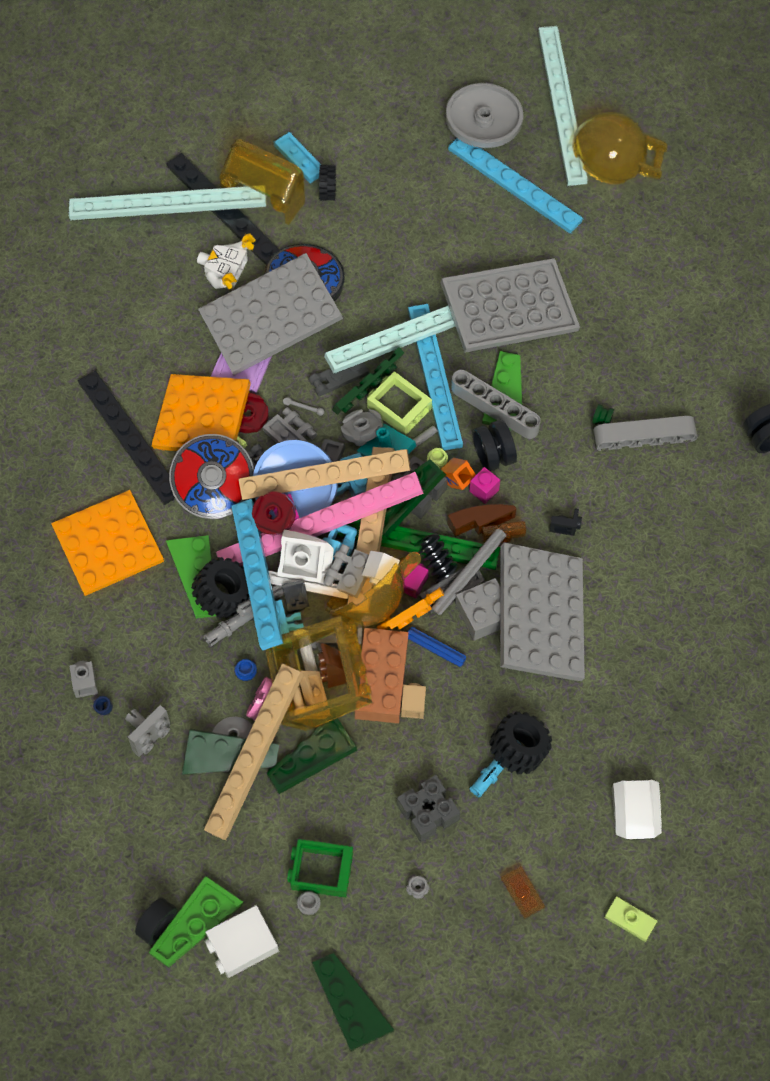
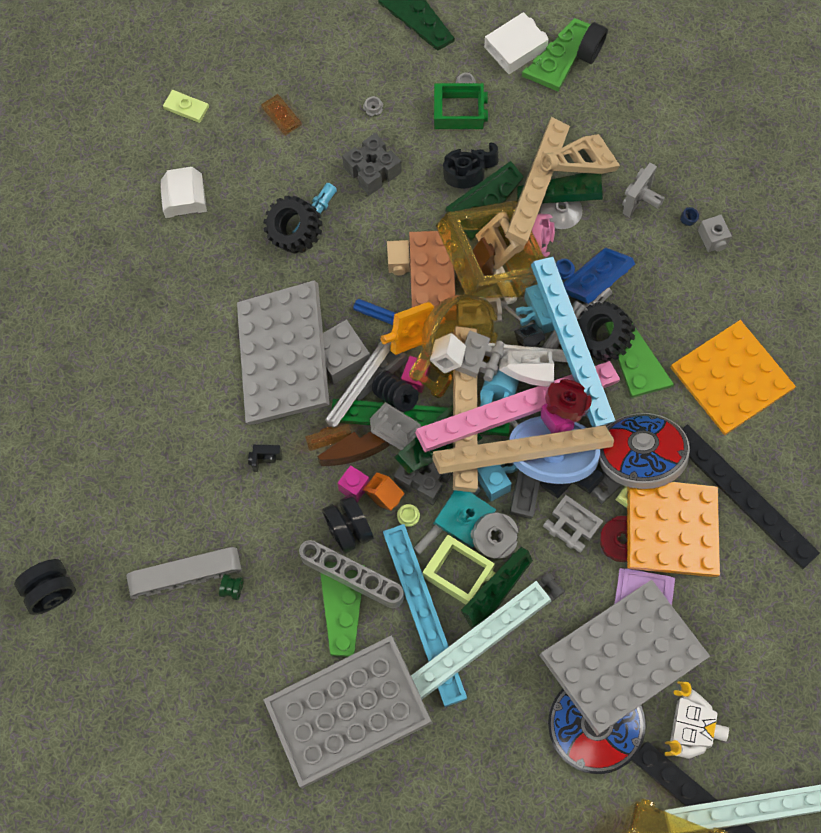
camera: 175 degrees right, 5 degrees up
light grey hinge [283,396,324,416] -> none
none -> light grey hinge [370,402,421,450]
none -> black piece [443,142,499,189]
none -> tan plate [540,134,620,174]
none -> blue plate [563,247,635,304]

